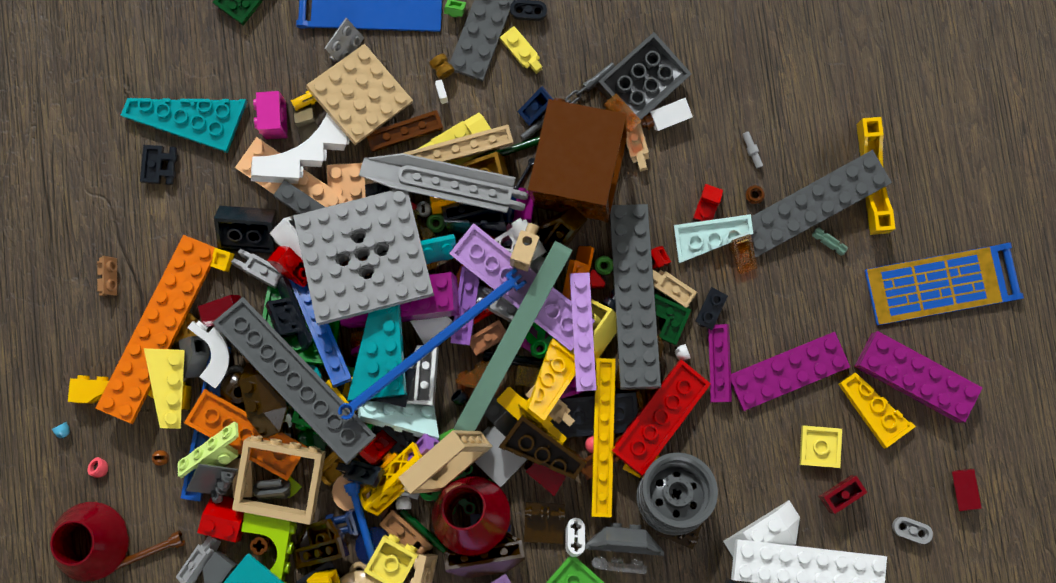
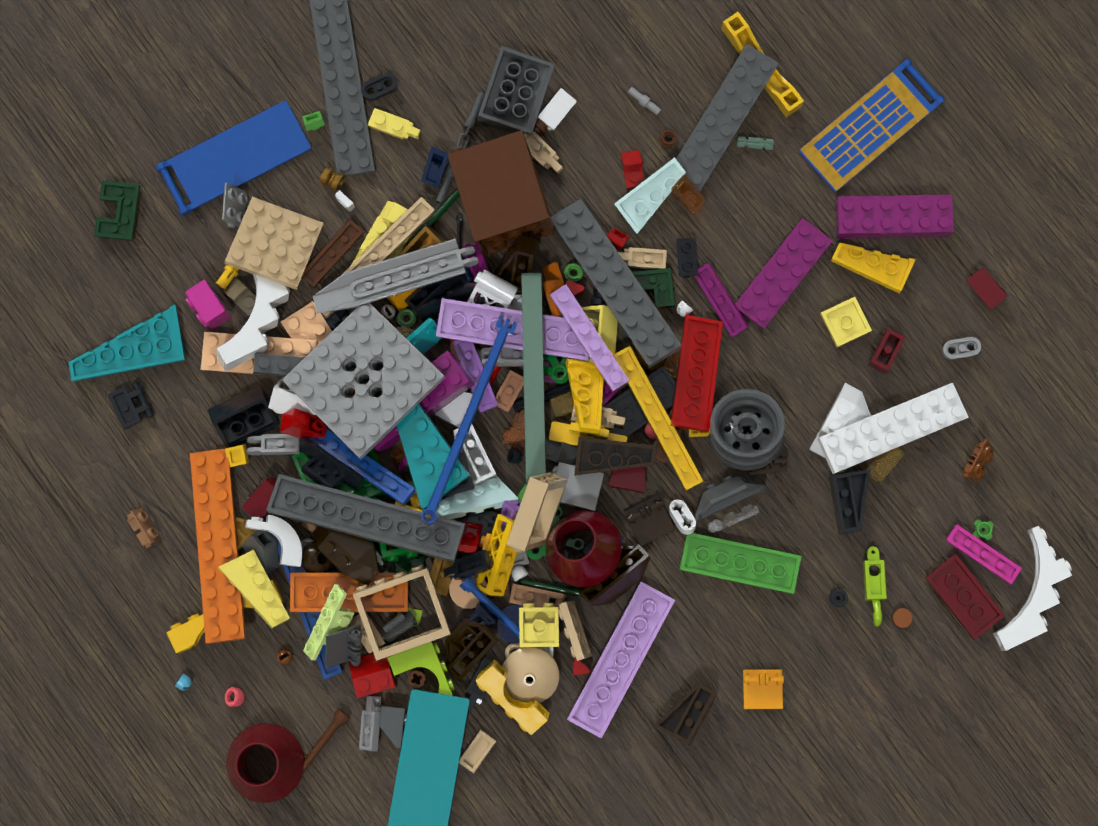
camera: 30 degrees left, 0 degrees up
tan torso [510,223,539,272] -> none
clear orange hinge [604,93,642,133] -> none

